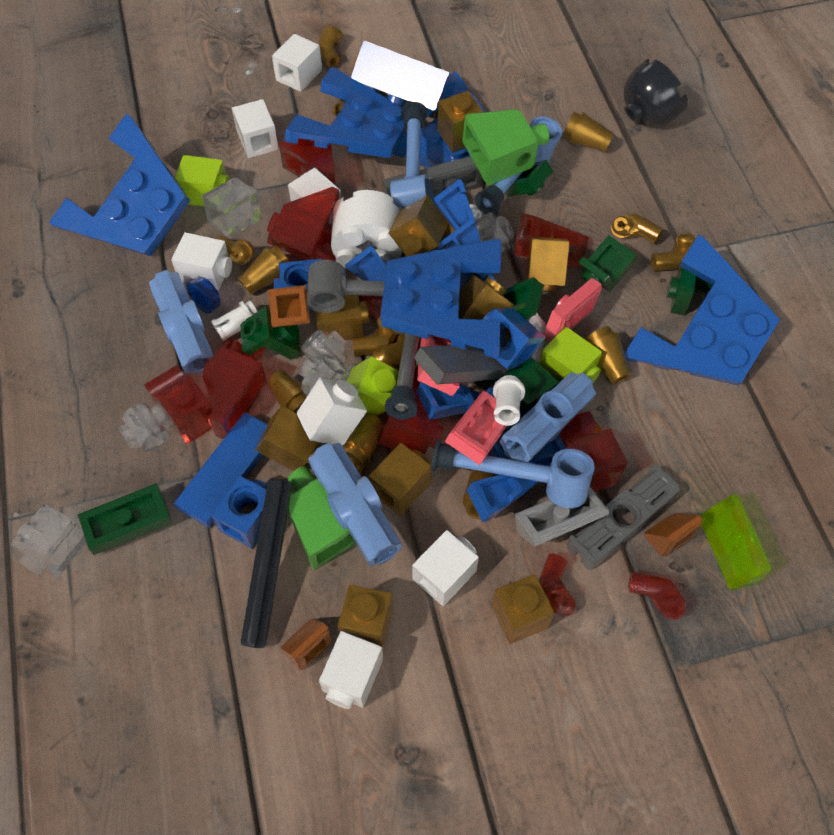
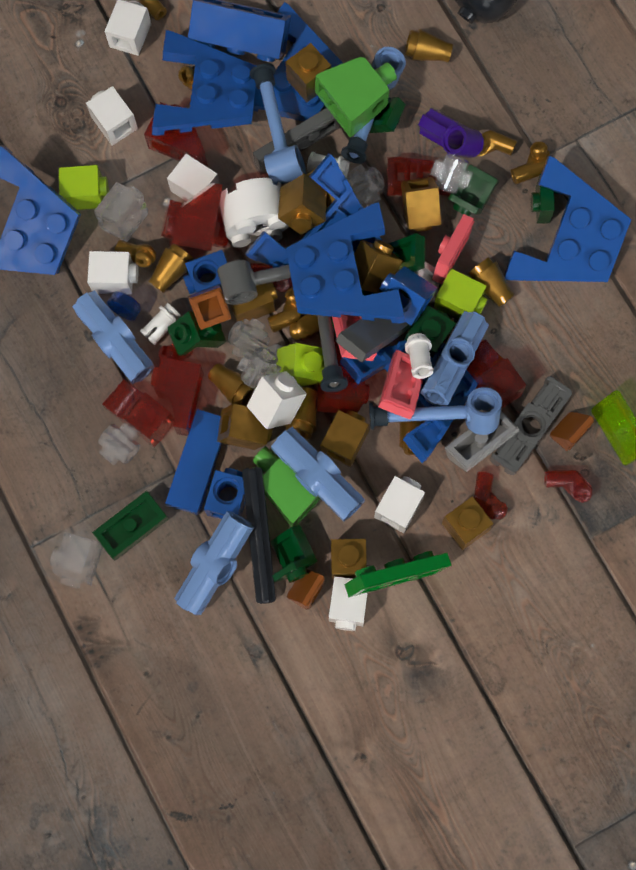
camera: 10 degrees left, 15 degrees up
none -> medium blue piece [174,511,254,615]
none -> dark green bracket [270,525,318,583]
none -> green plate [344,551,452,598]
none -> dark purple piece [418,108,484,158]
none -> clear gear [430,153,473,194]

